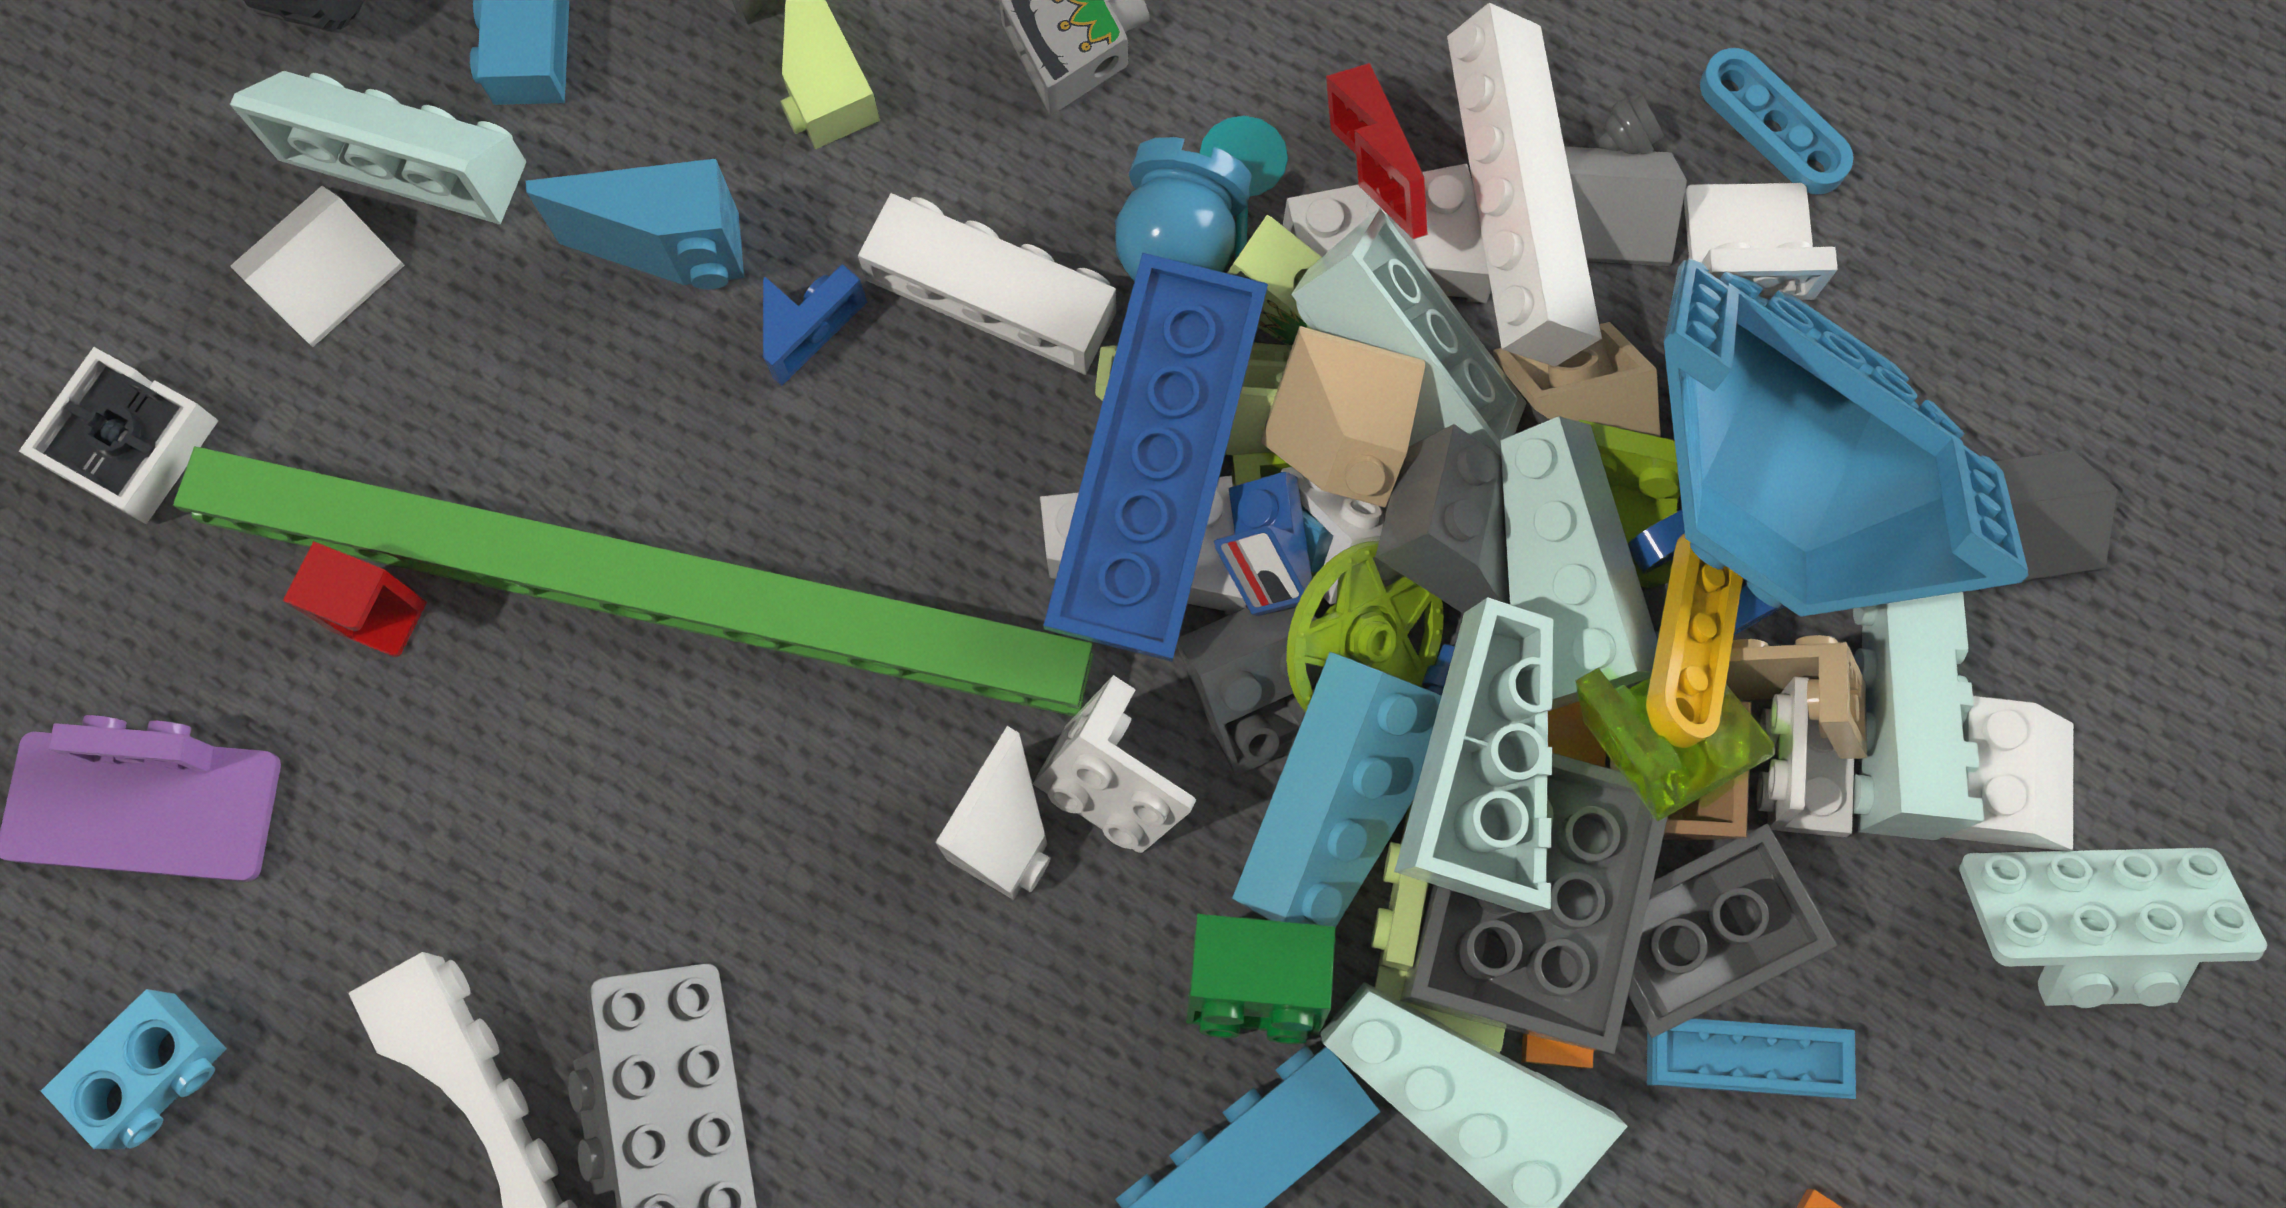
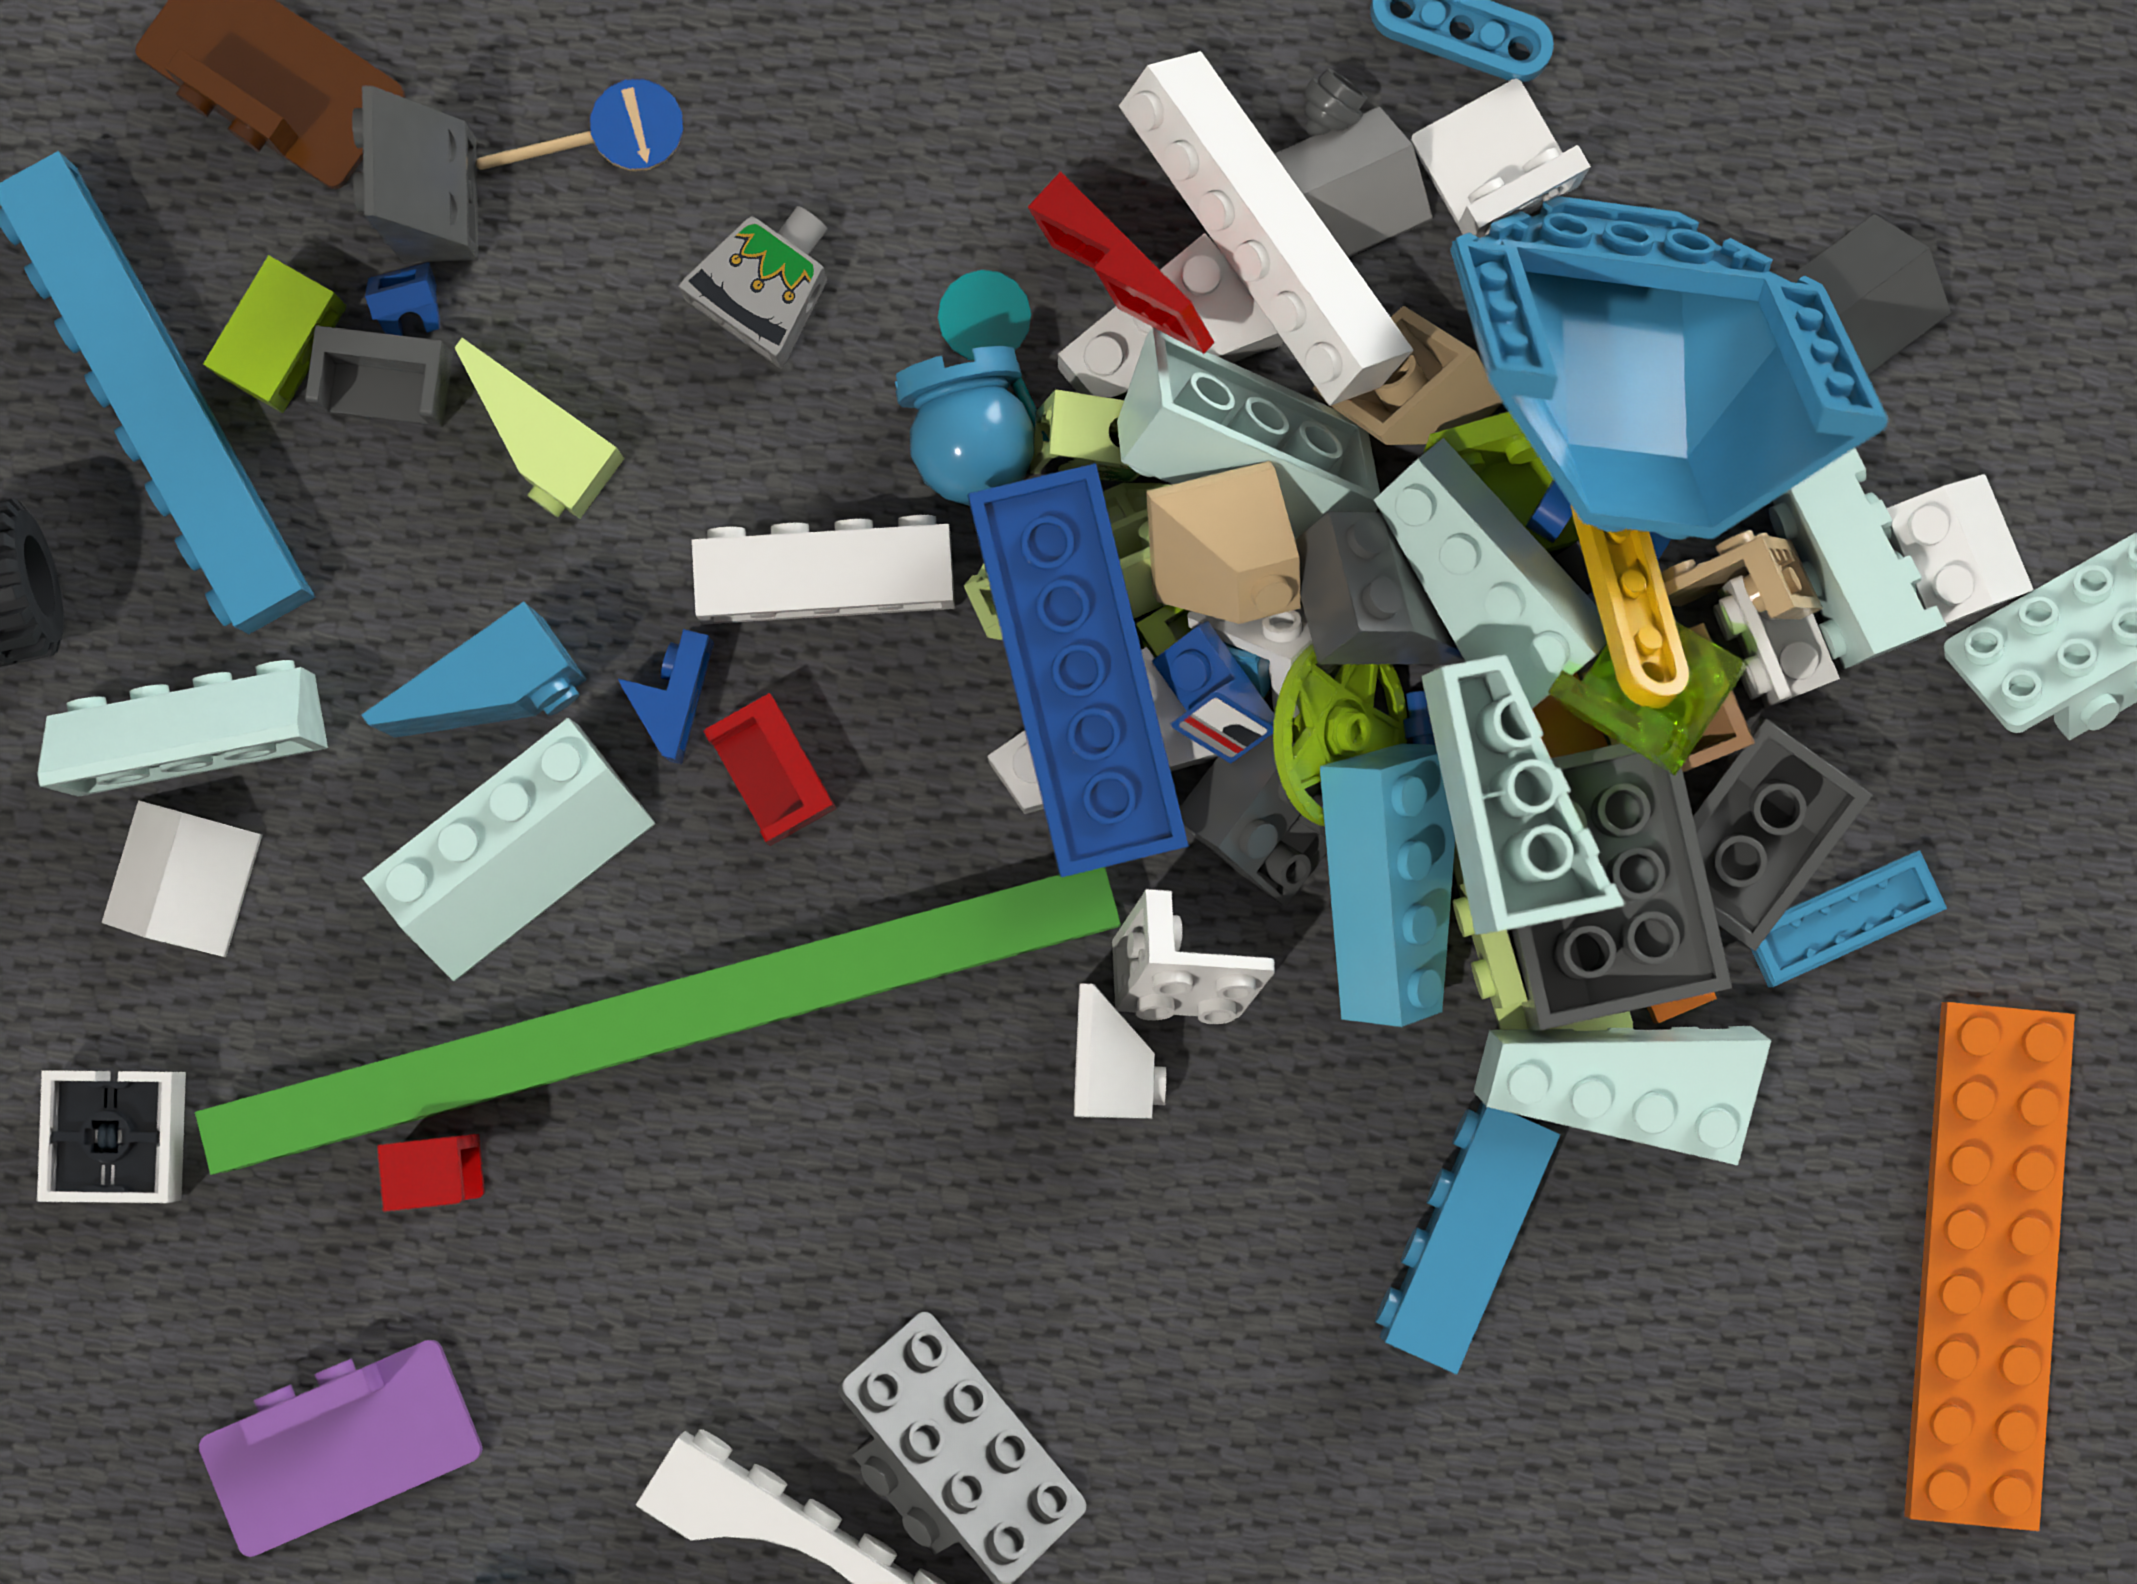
camera: 30 degrees left, 10 degrees up
green slope [1186,914,1335,1044] -> none
none -> light aqua slope [363,718,656,982]
none -> red panel [703,693,837,846]

